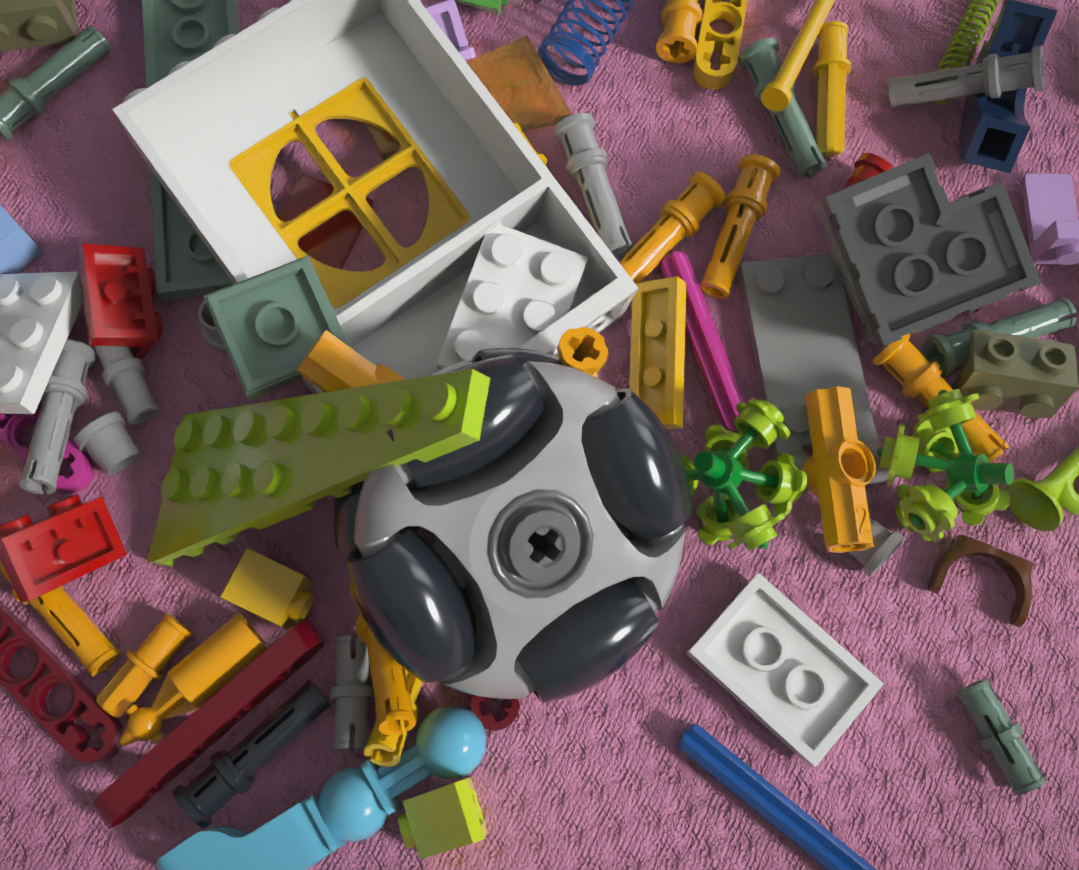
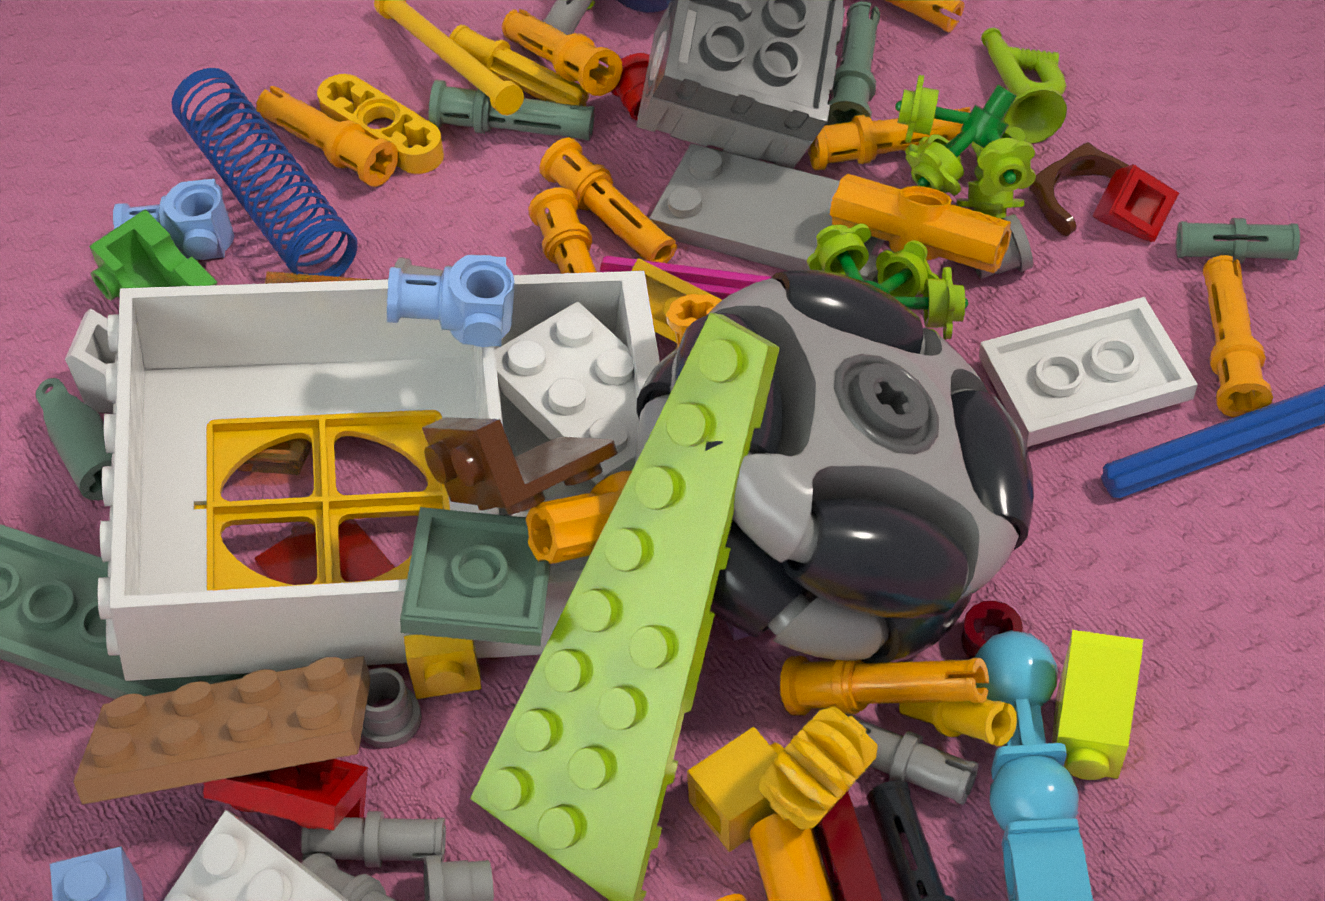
camera: 55 degrees left, 20 degrees down
olive bracket [951,329,1079,419] -> none
none -> medium nougat plate [73,656,371,805]
none -> light blue connector [387,255,515,347]
none -> reddish brown bracket [422,417,618,514]
none -> light orange pin [502,9,622,96]
none -> yellow gear [758,706,878,830]
none -> red slope [1092,164,1179,242]
none -> light orange pin [1202,255,1273,418]

